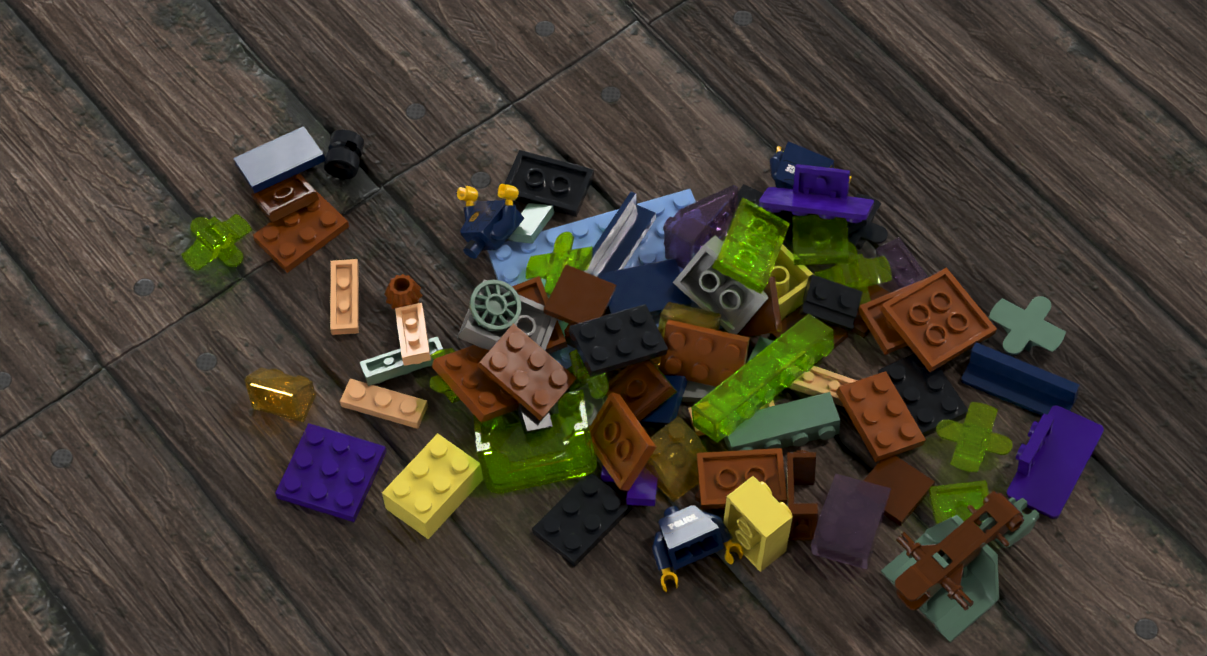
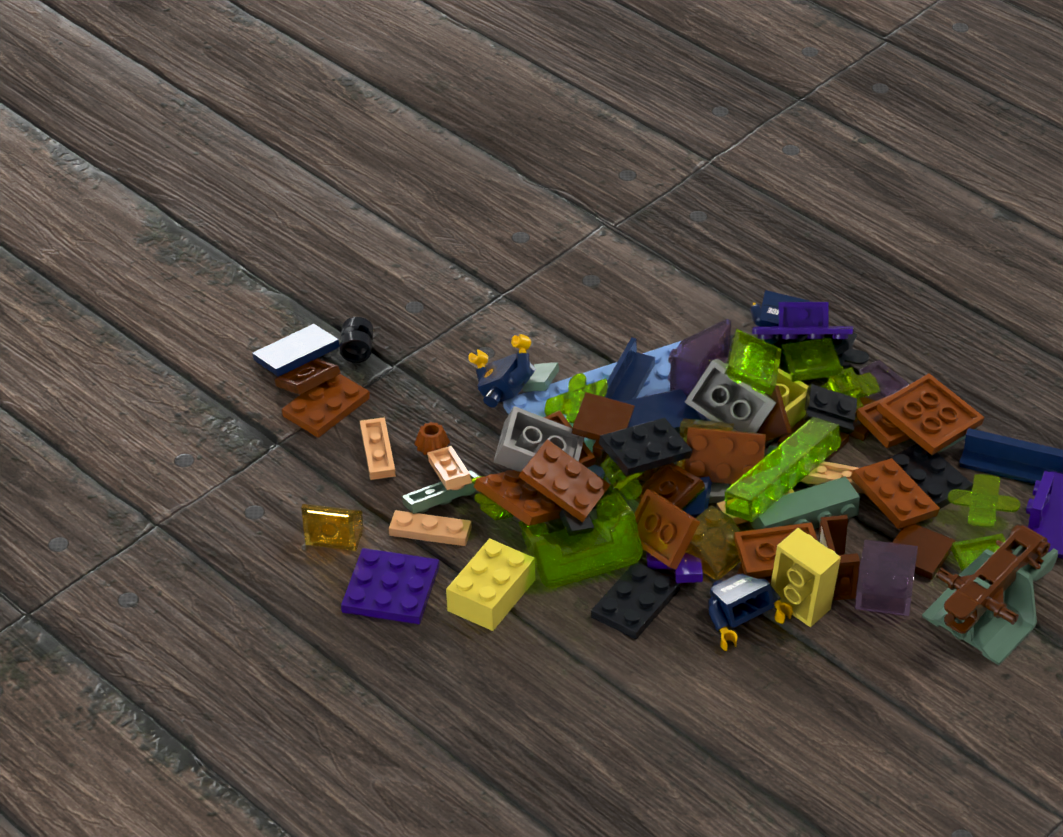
camera: 10 degrees left, 15 degrees down
clear neon green piece [181,214,252,271] -> none
sand green wheel [469,280,521,331] -> none
black plate [504,150,594,217] -> none
sand green piece [988,296,1066,355] -> none

